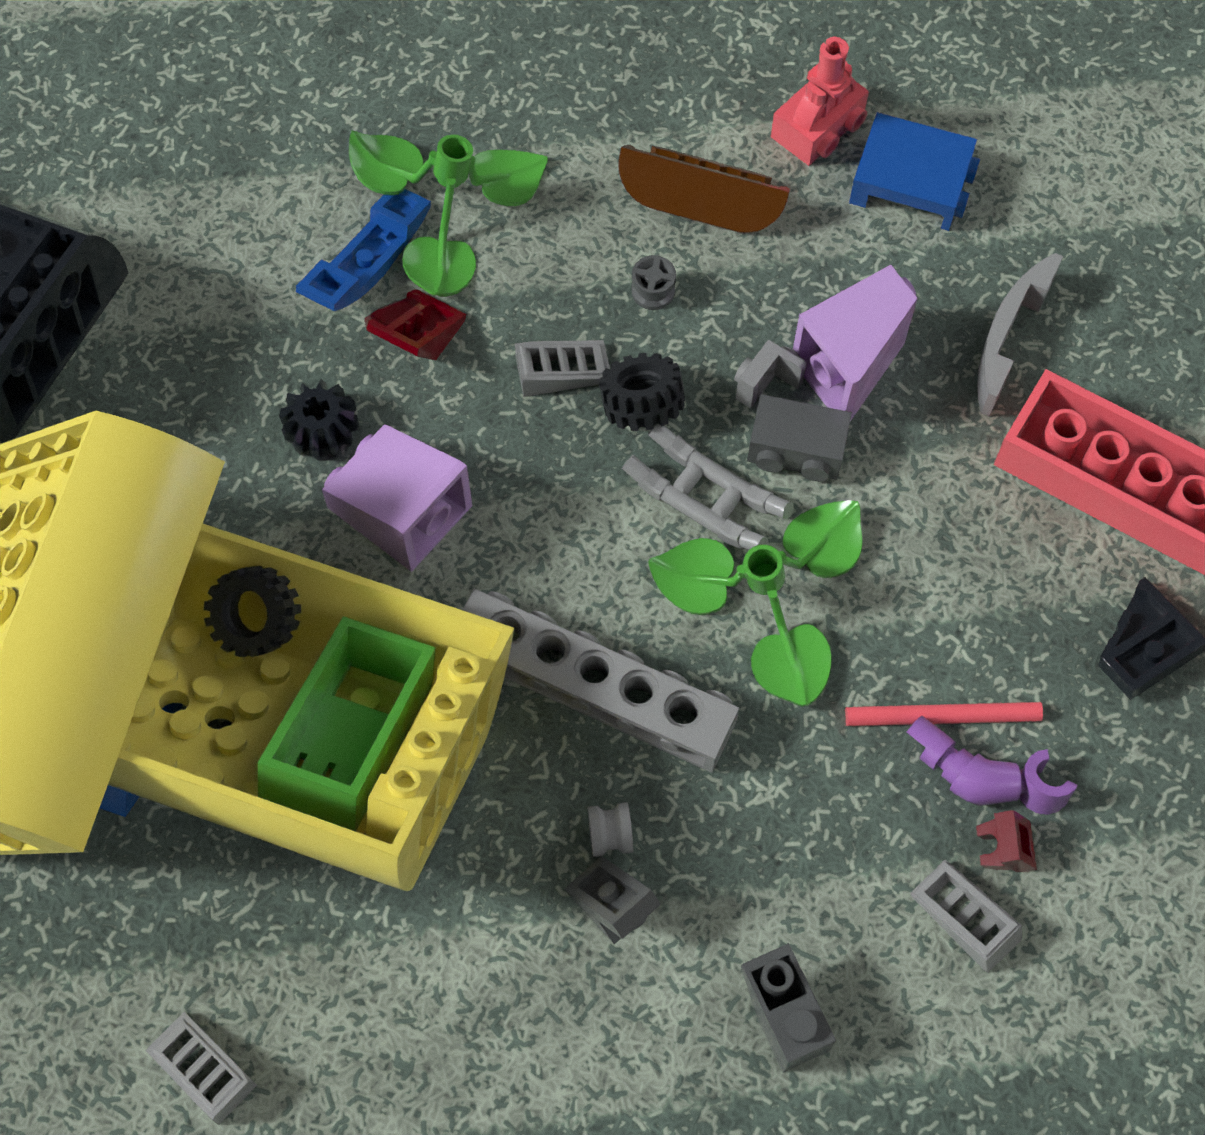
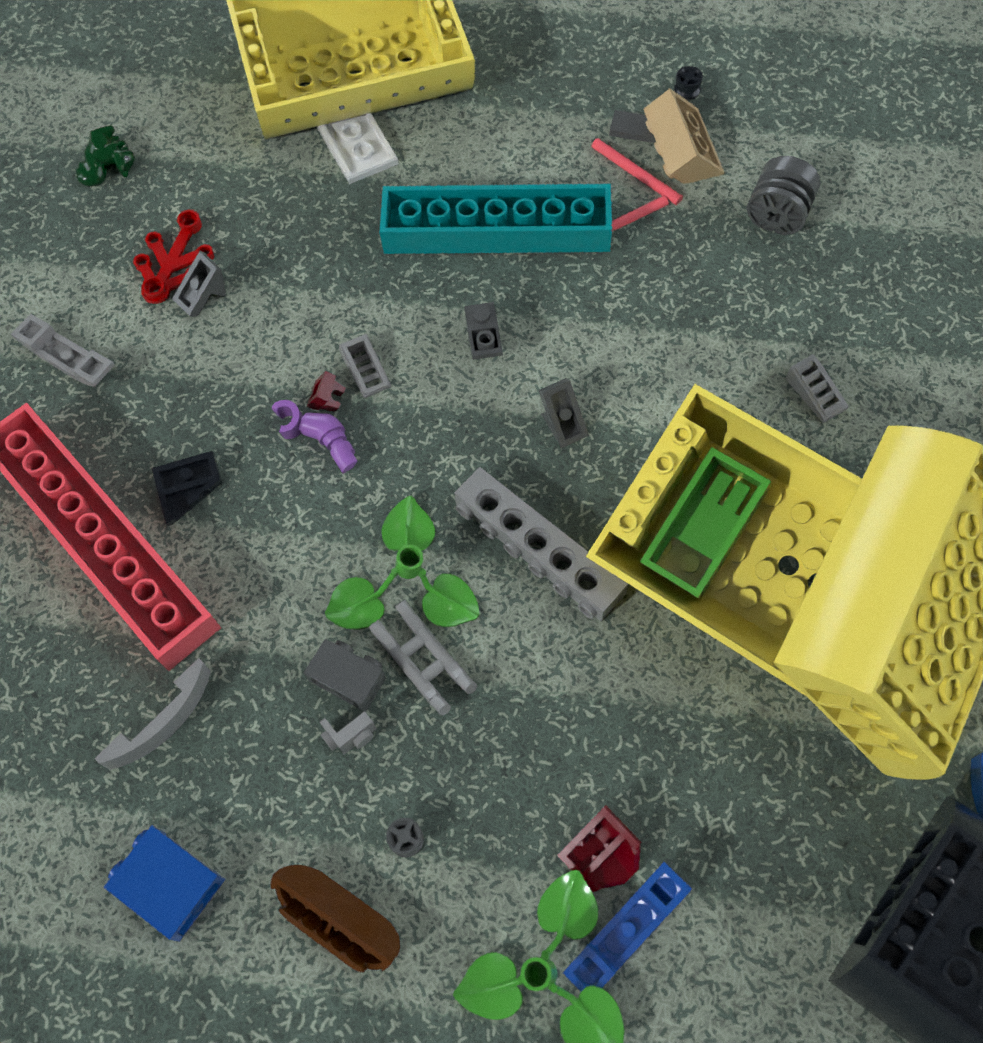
camera: 160 degrees left, 0 degrees up
black tyre [203,566,301,657] -> none
black gear [279,379,359,460] -> none
lavender slope [322,424,472,572] -> none
light grey slope [515,340,610,397] -> none
light grey wheel [588,802,633,857] -> none
black tyre [599,353,685,431] -> none
coral brick [771,37,869,166] -> none
lavender slope [793,265,918,421] -> none
coral bar [845,702,1043,726] -> none

